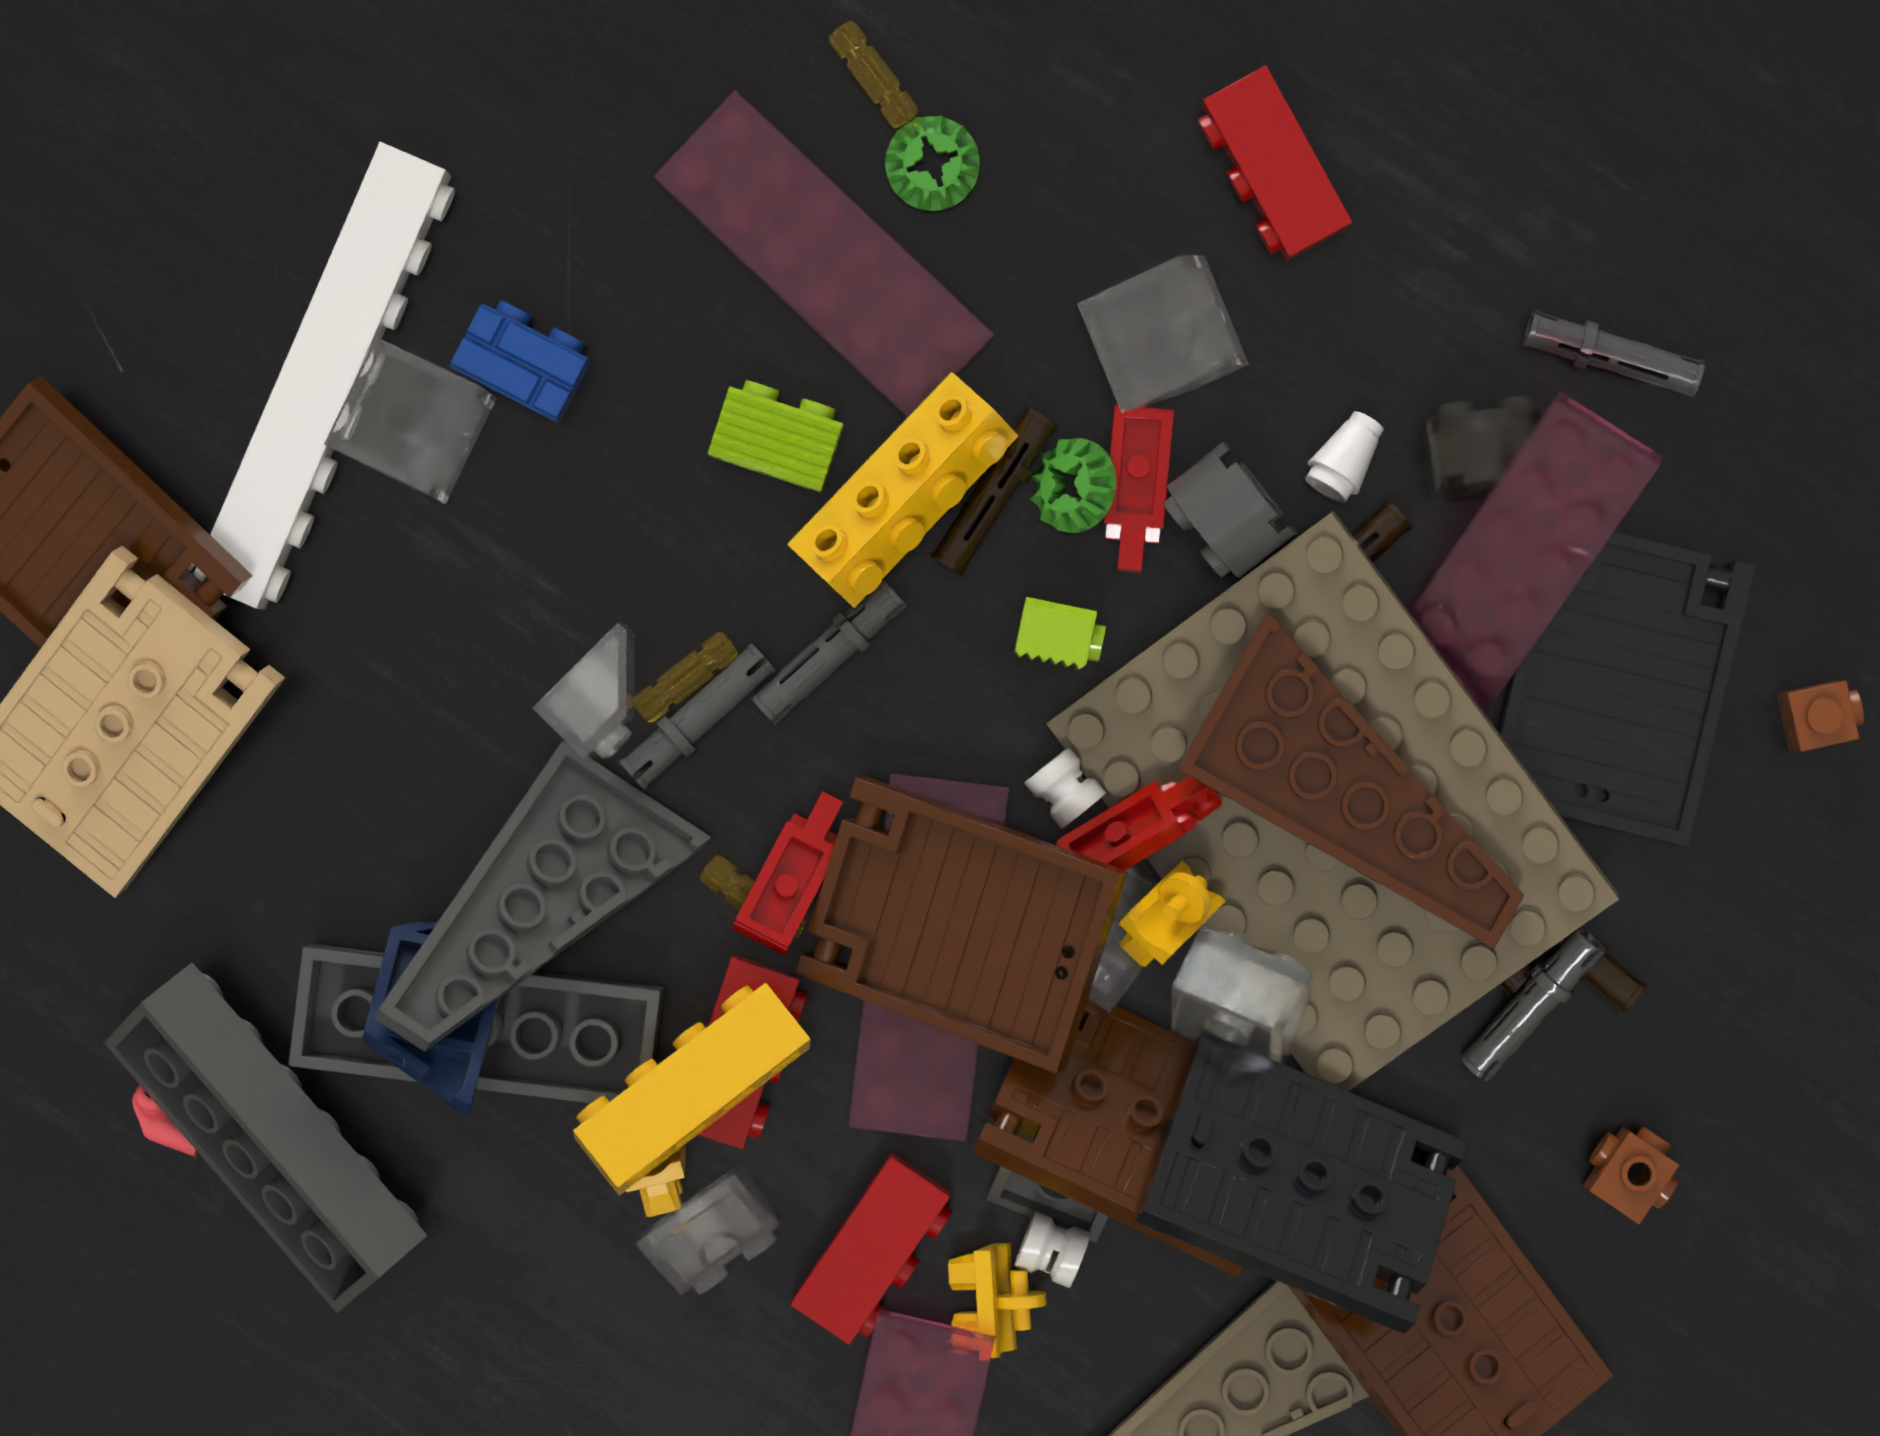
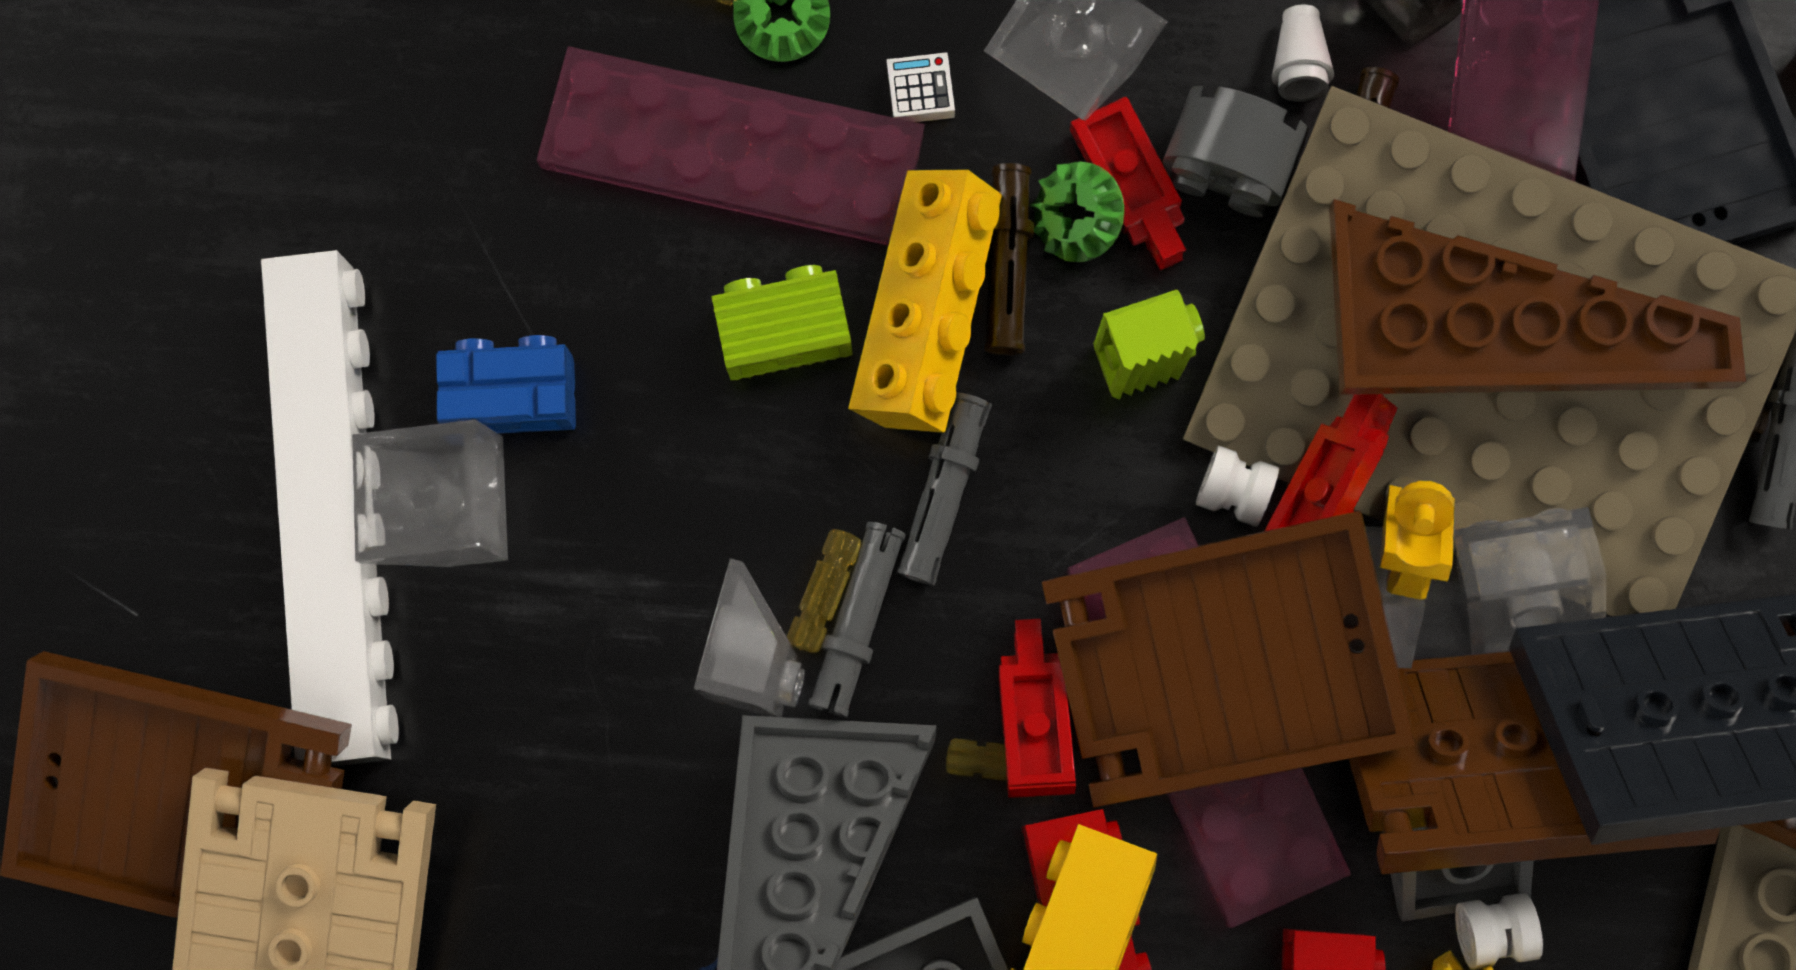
camera: 30 degrees left, 10 degrees down
none -> white tile [887,53,955,125]

